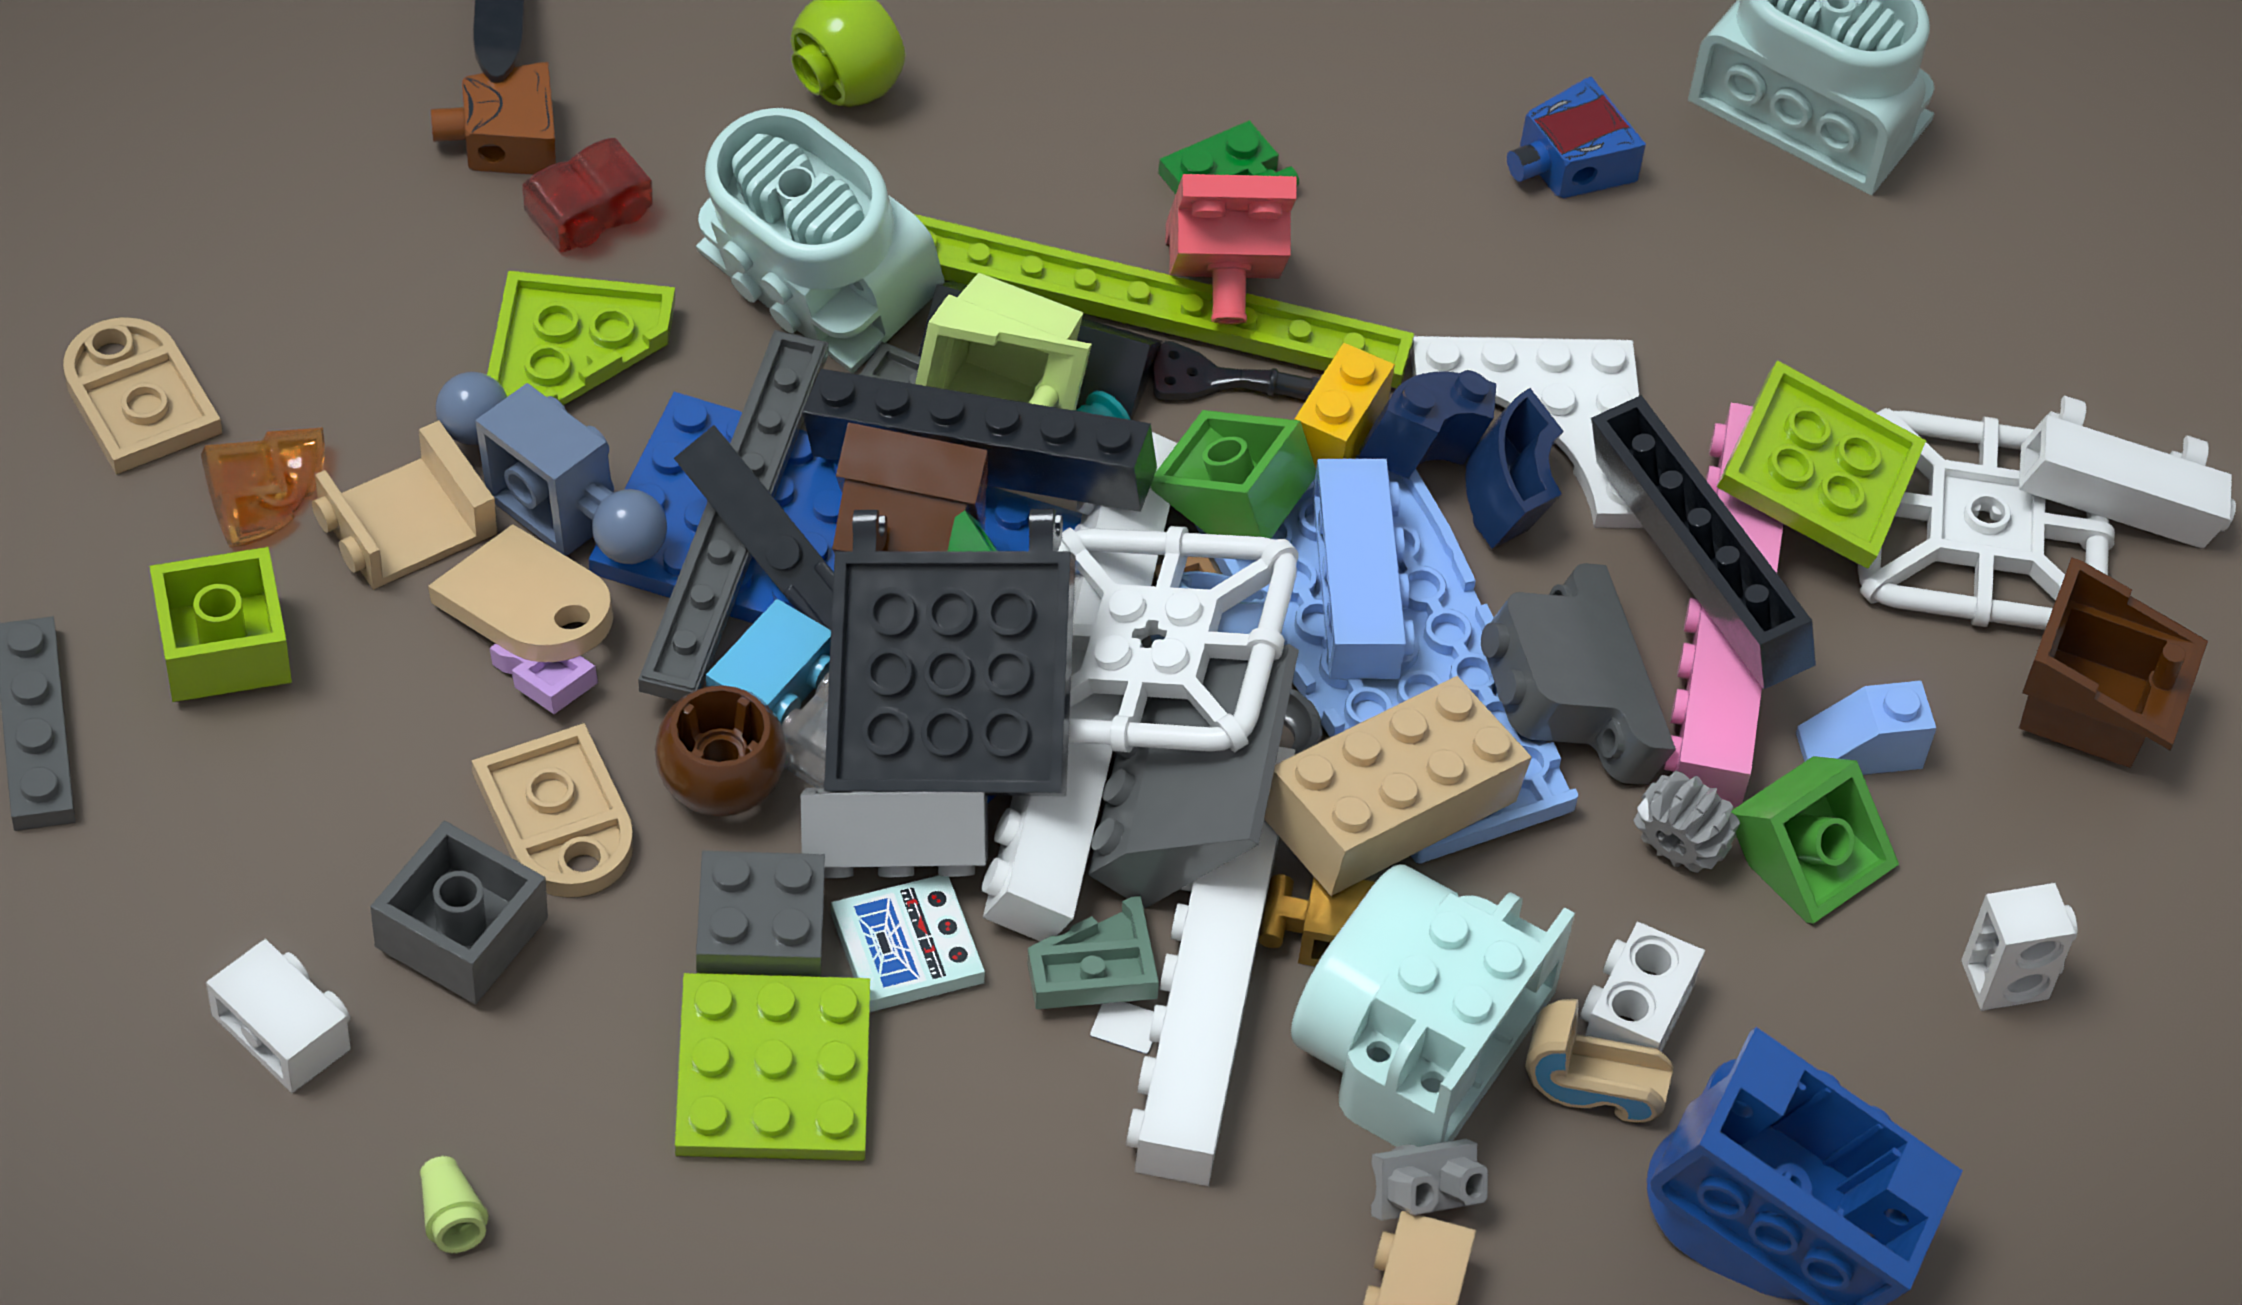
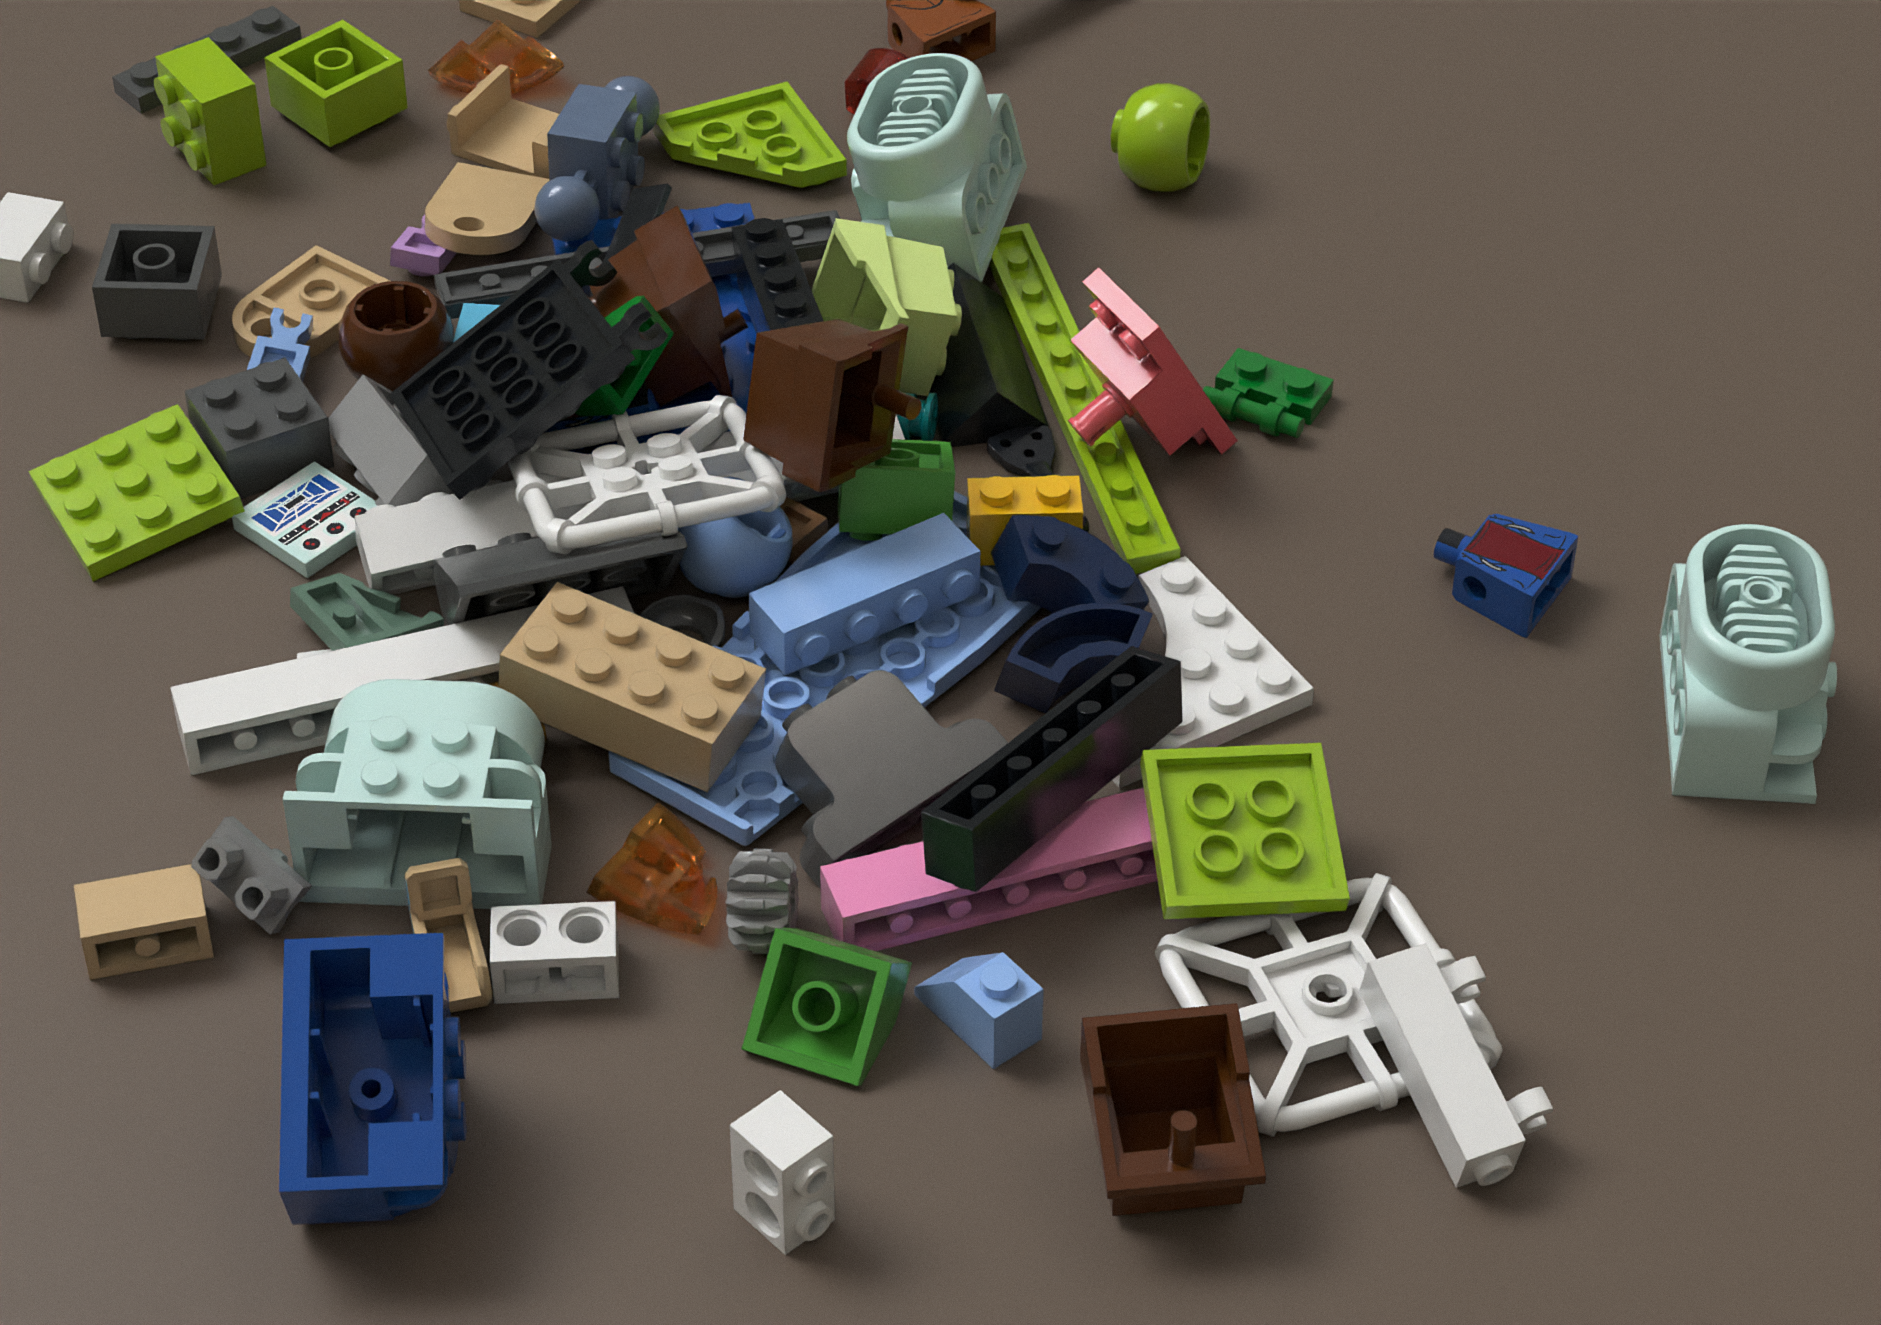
camera: 65 degrees right, 10 degrees down
none -> lime brick [154,37,267,185]
none -> light blue plate [247,307,313,382]
none -> clear orange brick [586,802,717,935]
none -> reddish brown piece [743,319,922,492]

